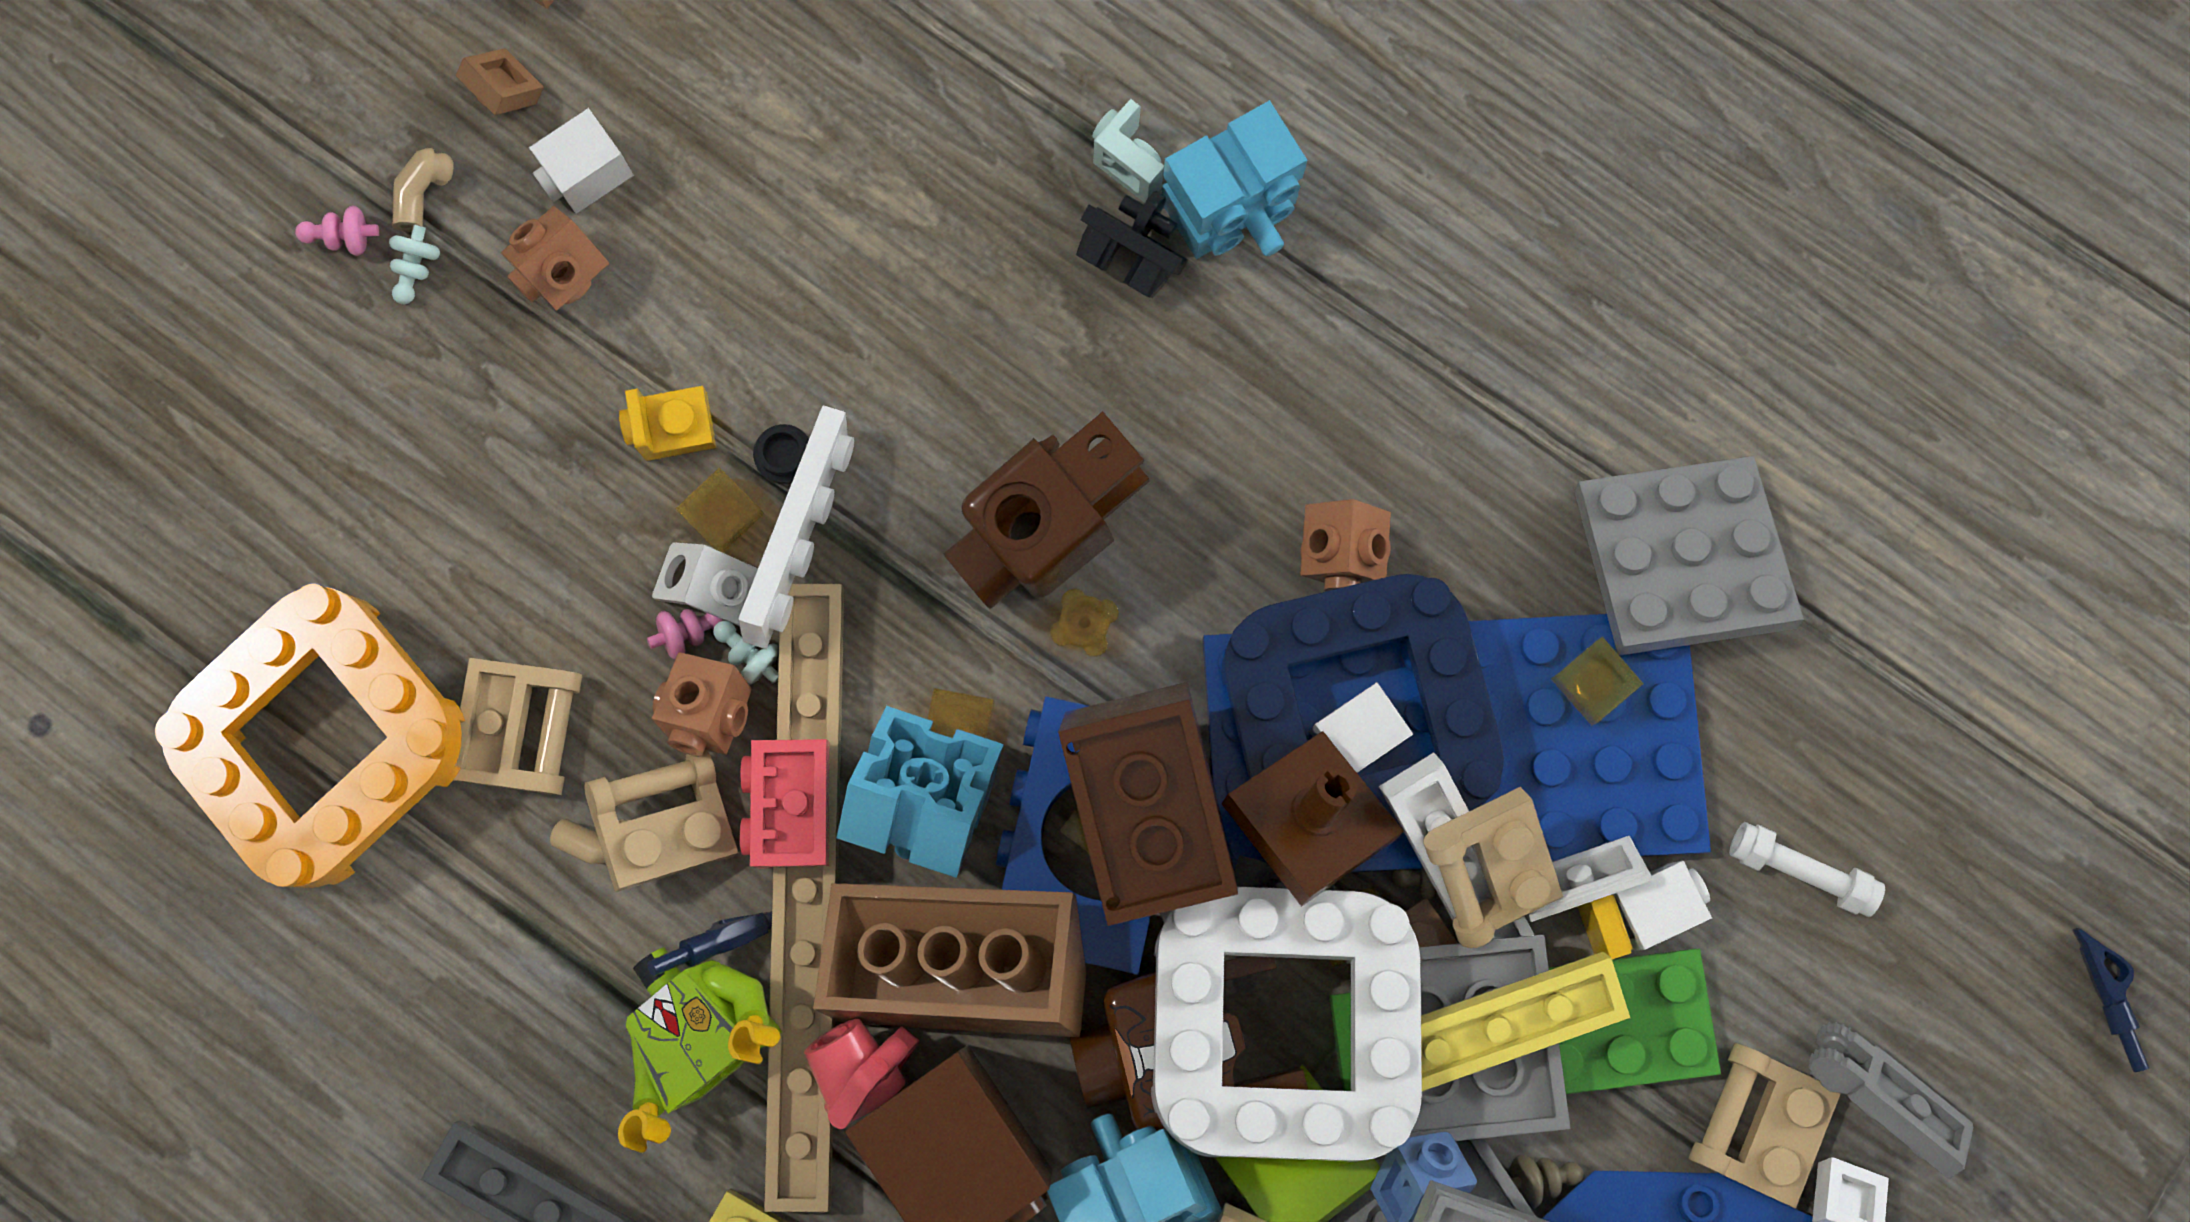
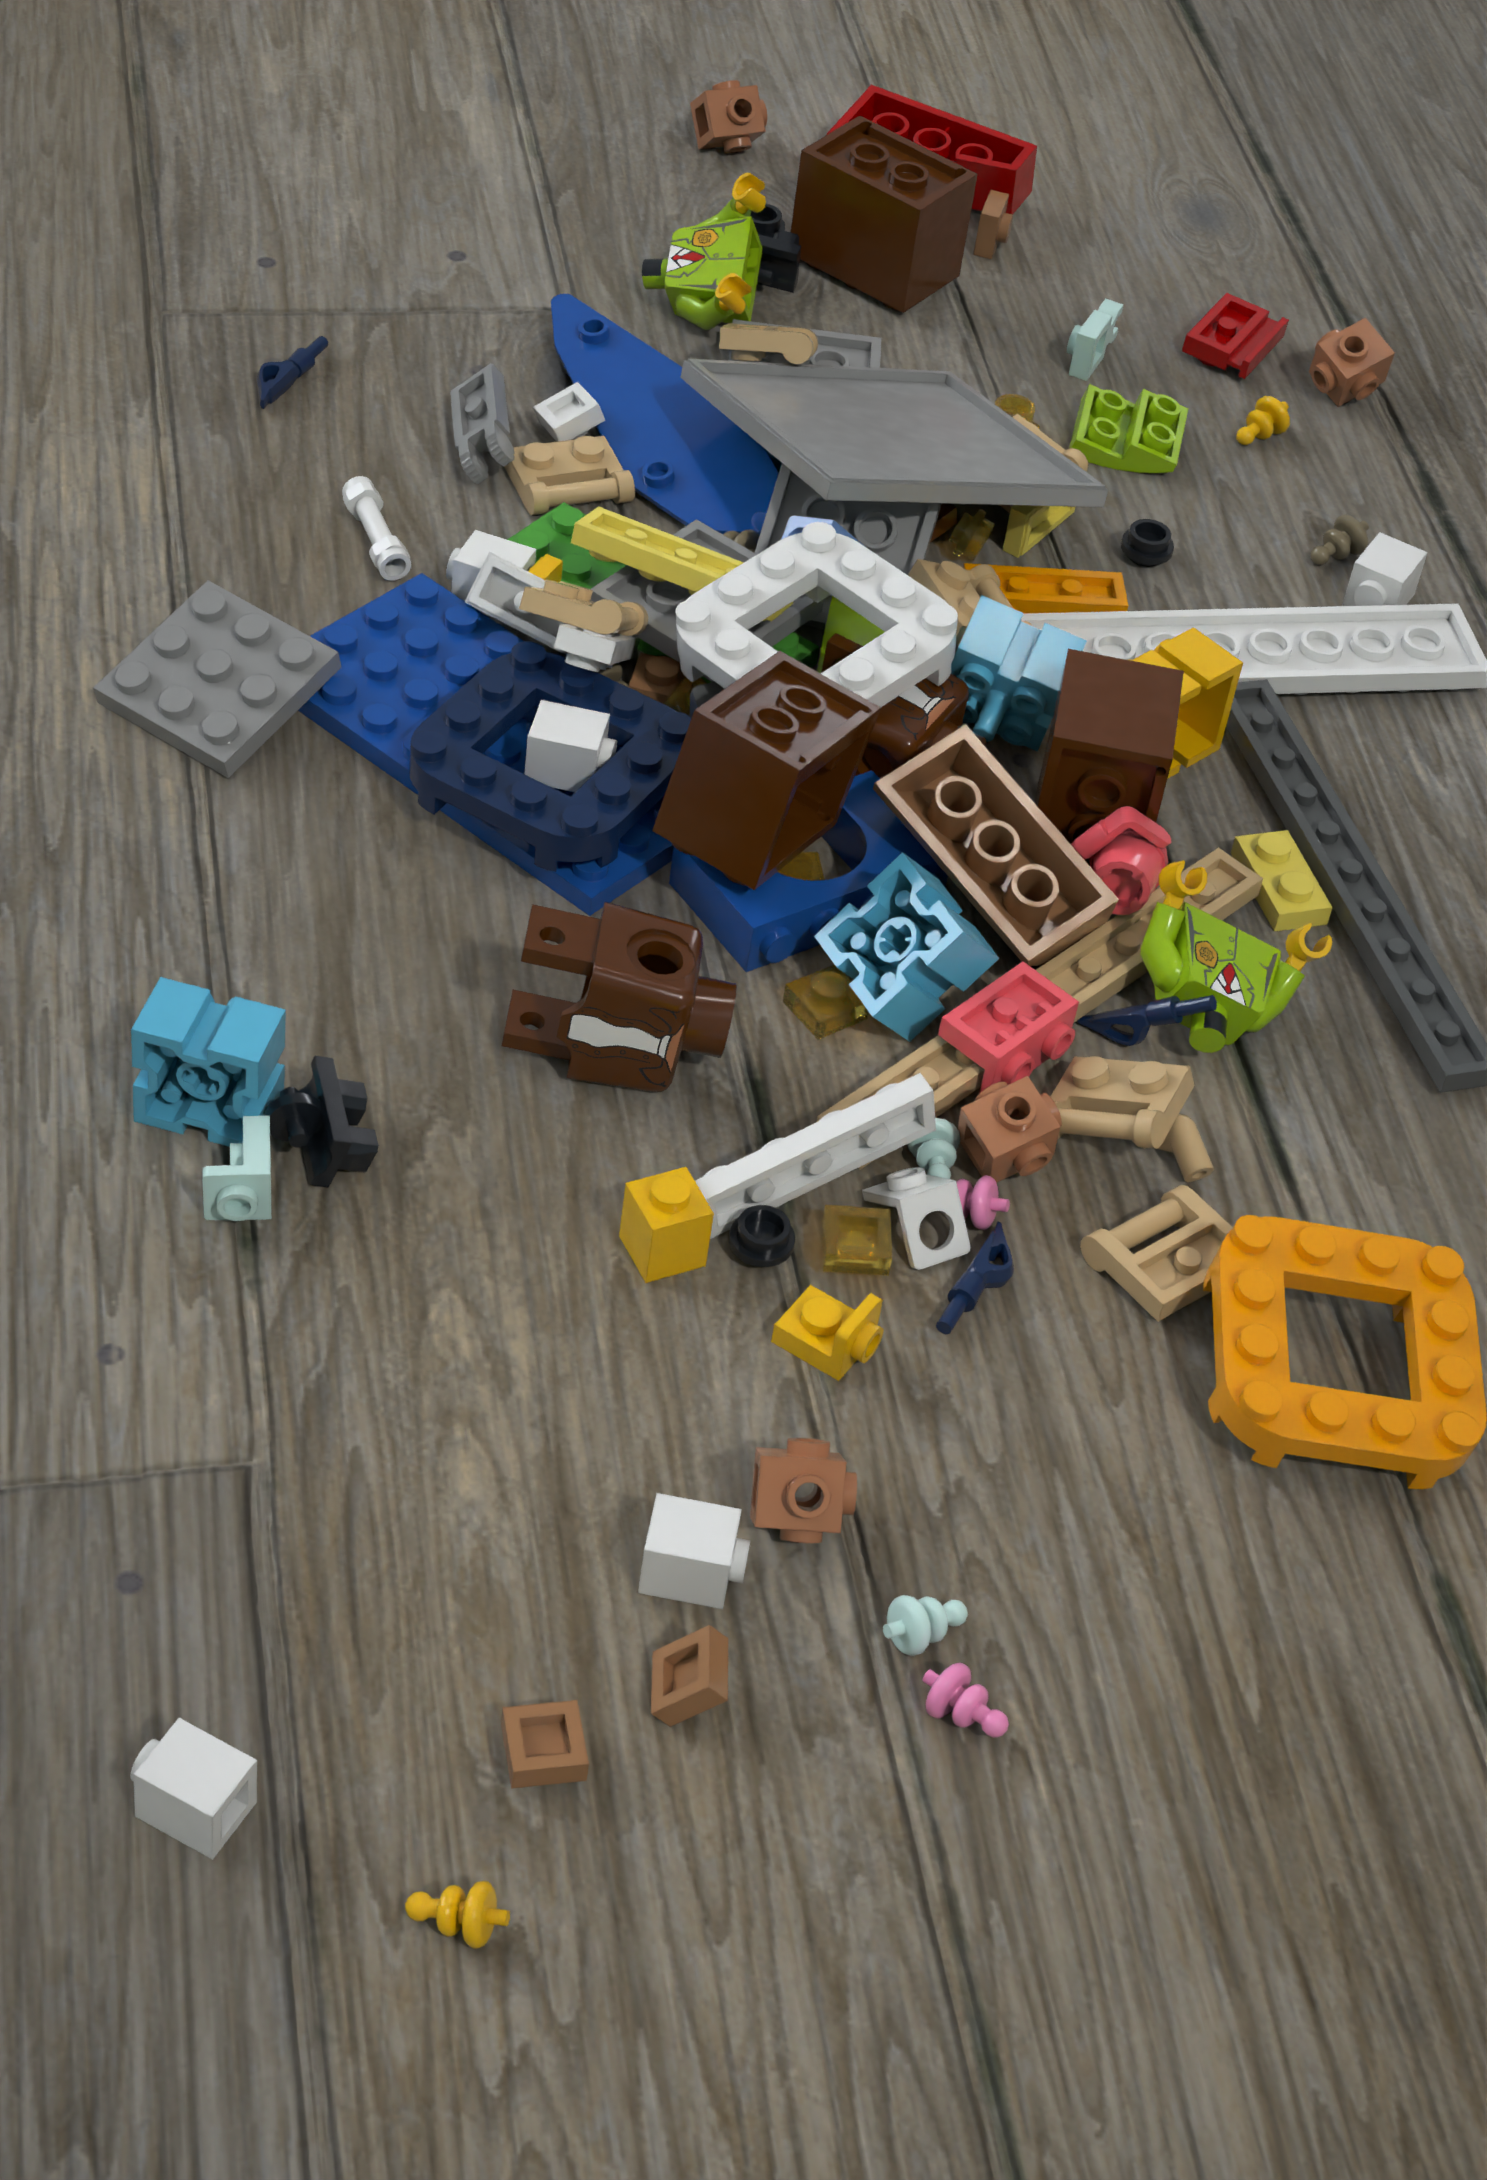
camera: 140 degrees left, 35 degrees down
tan arm [392,148,453,232] -> none
reddish brown tile [1221,731,1403,907] -> none
nougat brick [1300,499,1391,592] -> none
clear yellow plate [1551,636,1644,726] -> none
none -> yellow brick [619,1167,714,1283]
none -> dark blue hand [936,1221,1014,1334]

